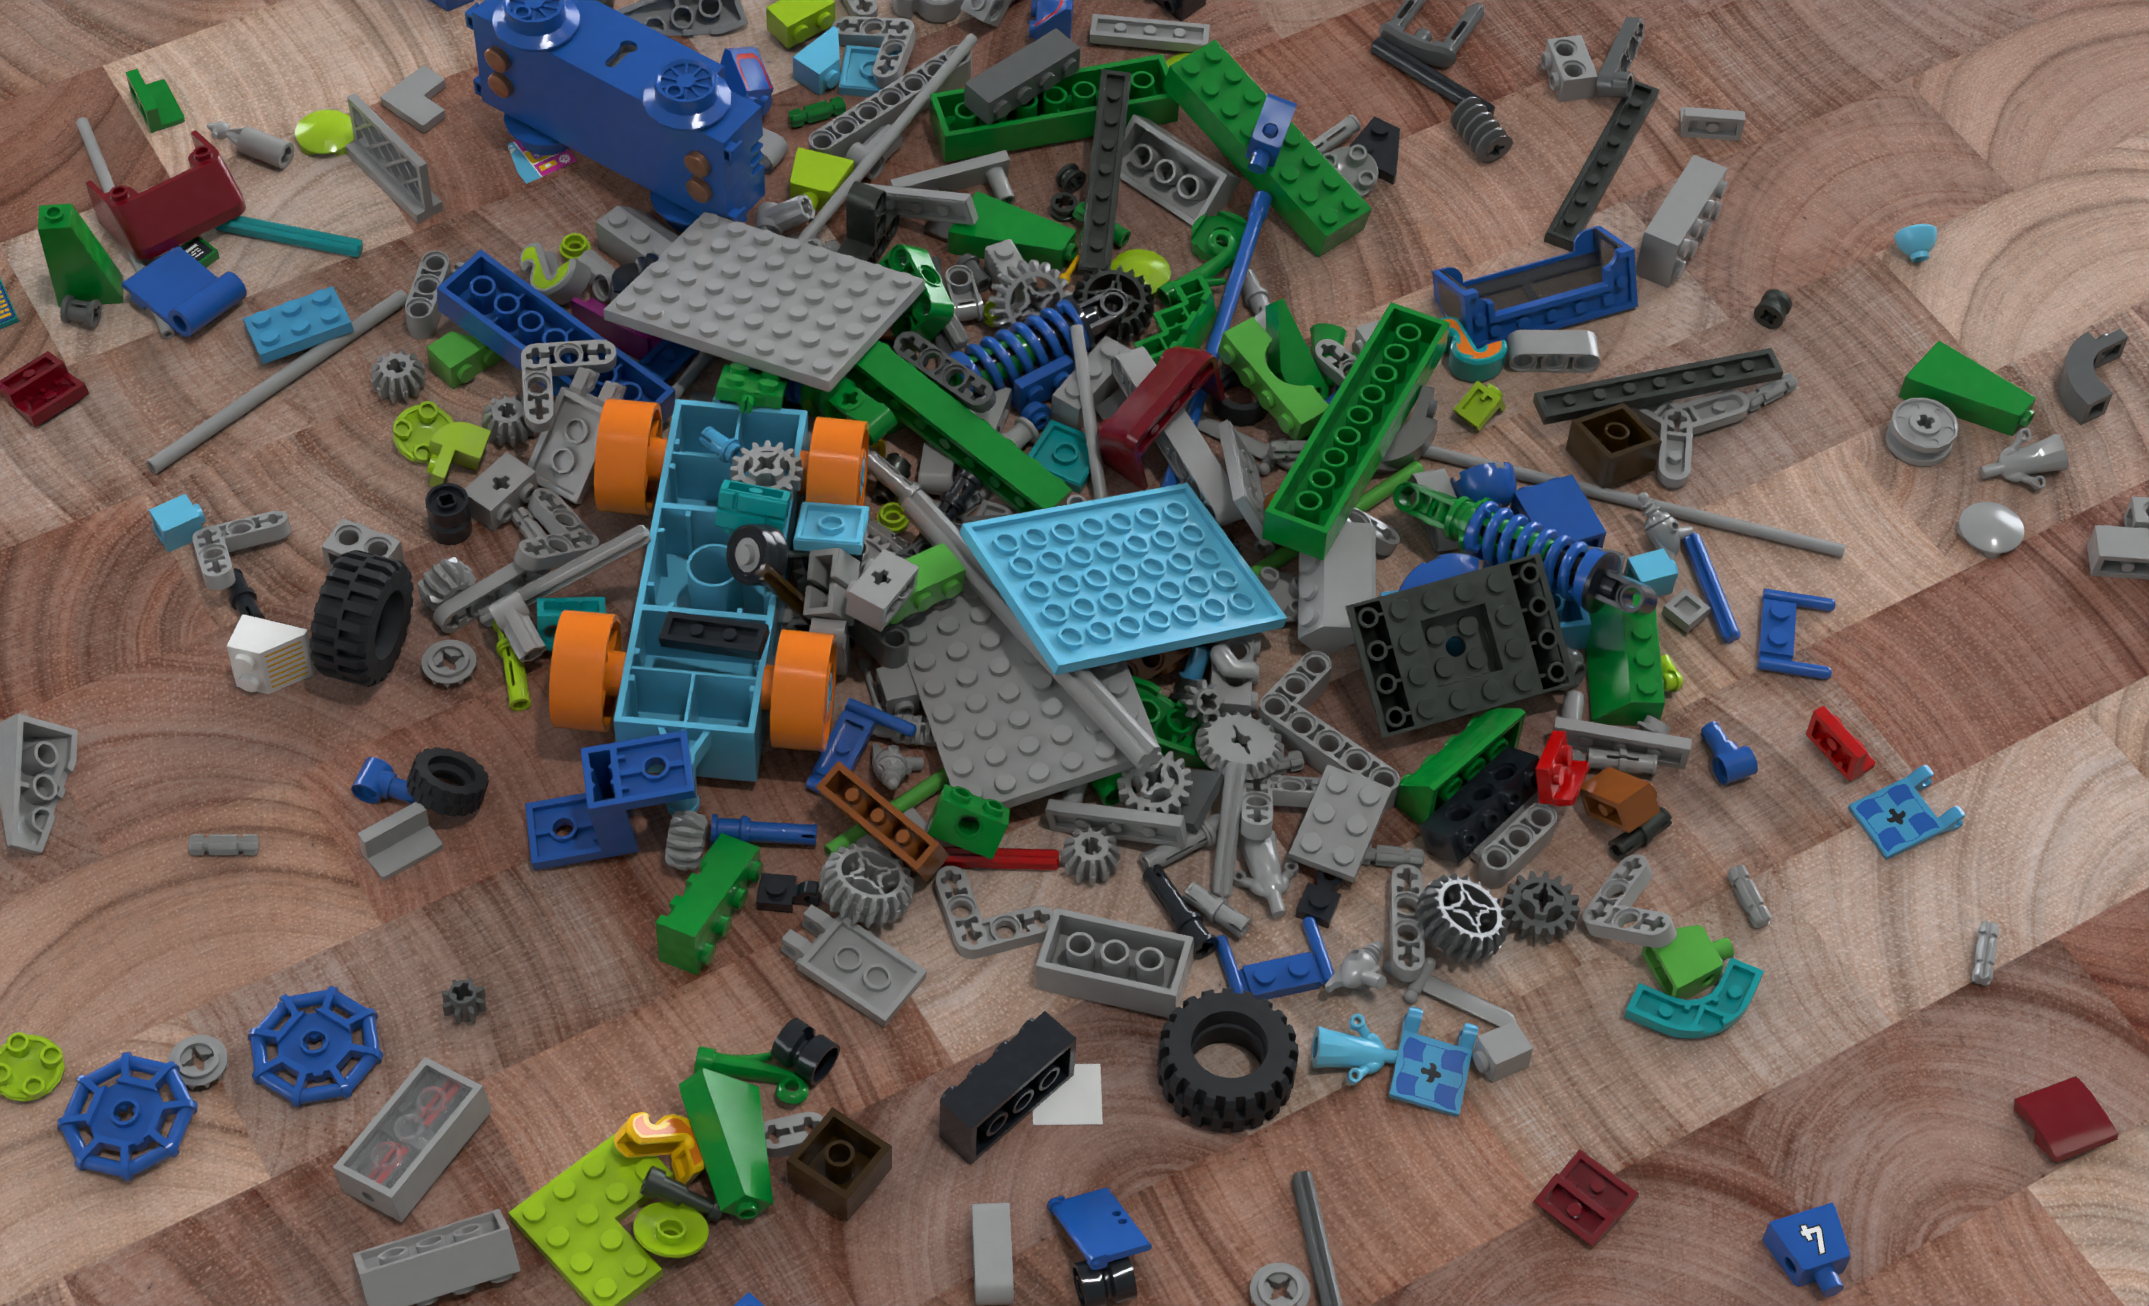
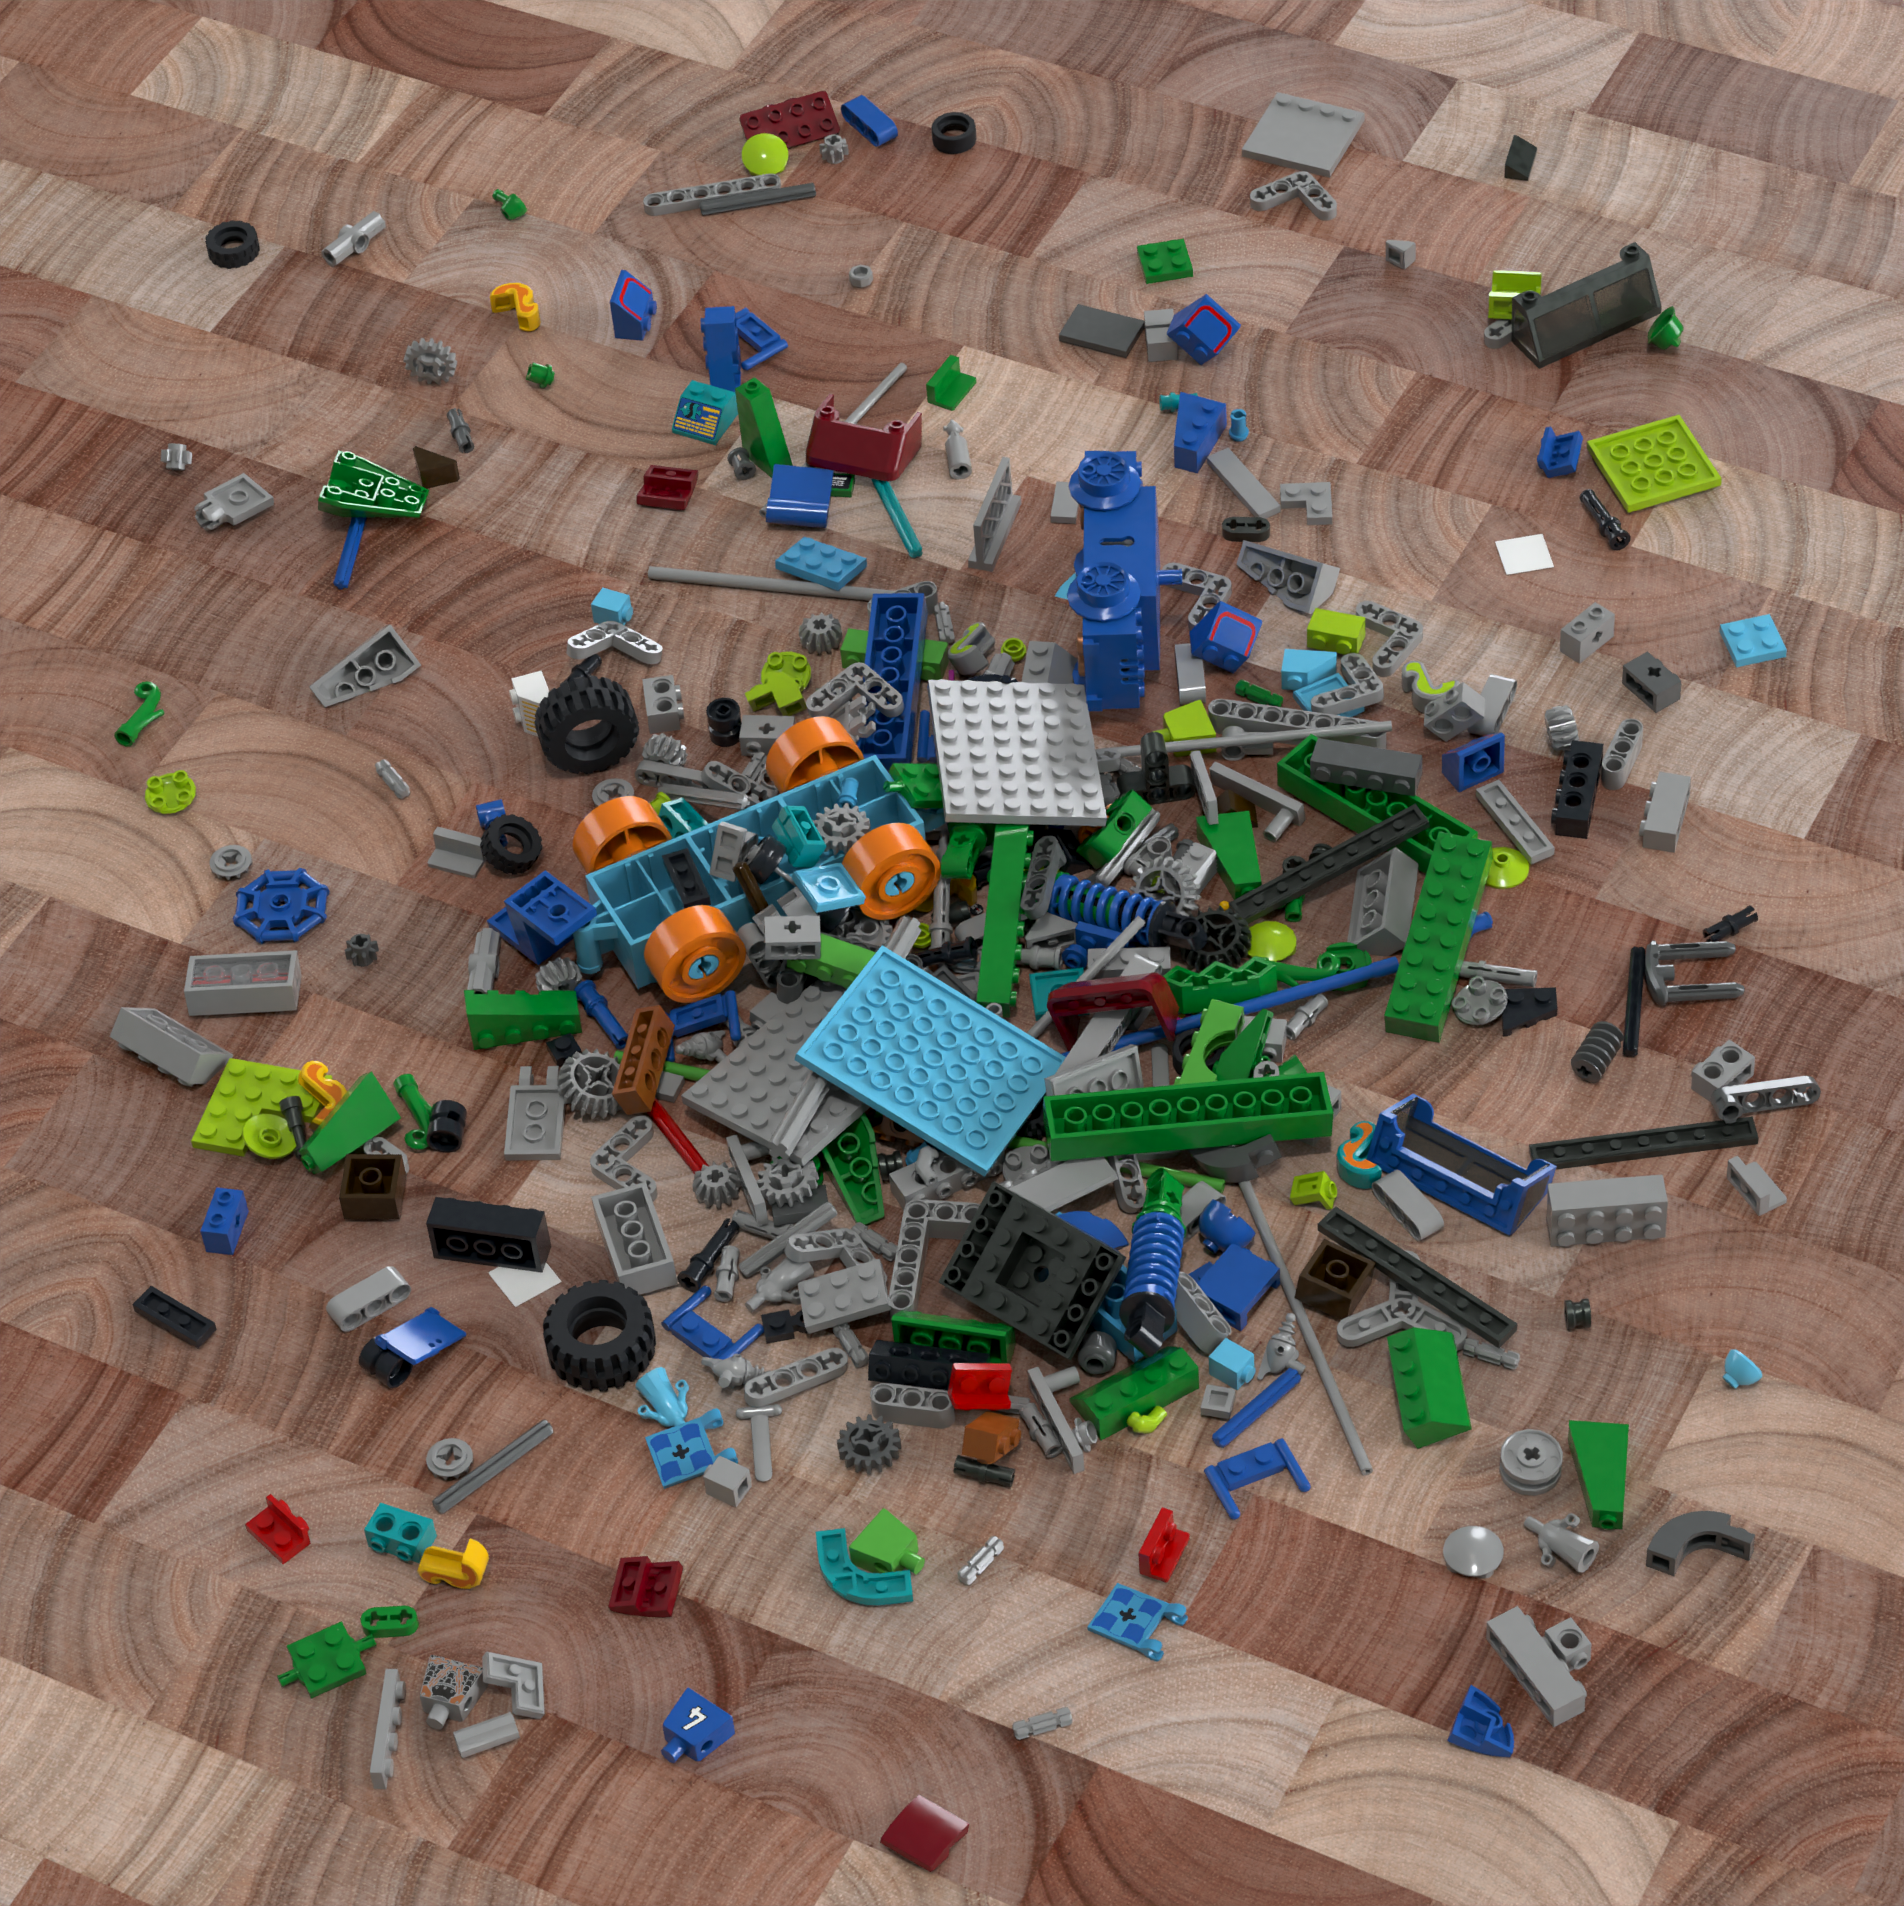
camera: 65 degrees right, 5 degrees down
blue plate [57,1052,198,1181] -> none
lime dish [295,109,354,156] -> none
light grey piece [488,591,547,663] -> none
light grey piece [755,194,815,235] -> none
green brick [927,784,1010,859] -> none
light grey gear [1179,679,1225,723] -> none
light grey gear [1195,710,1285,780] -> none
blue torso [1245,93,1297,174] -> none
dark grey gear [1415,873,1510,965] -> none
light grey beam [1582,854,1677,948] -> none
blue pin [1700,721,1758,785] -> none
none -> light grey piece [467,928,501,994]
none -> light grey tile [709,821,758,882]
none -> green slope [1387,1327,1472,1449]

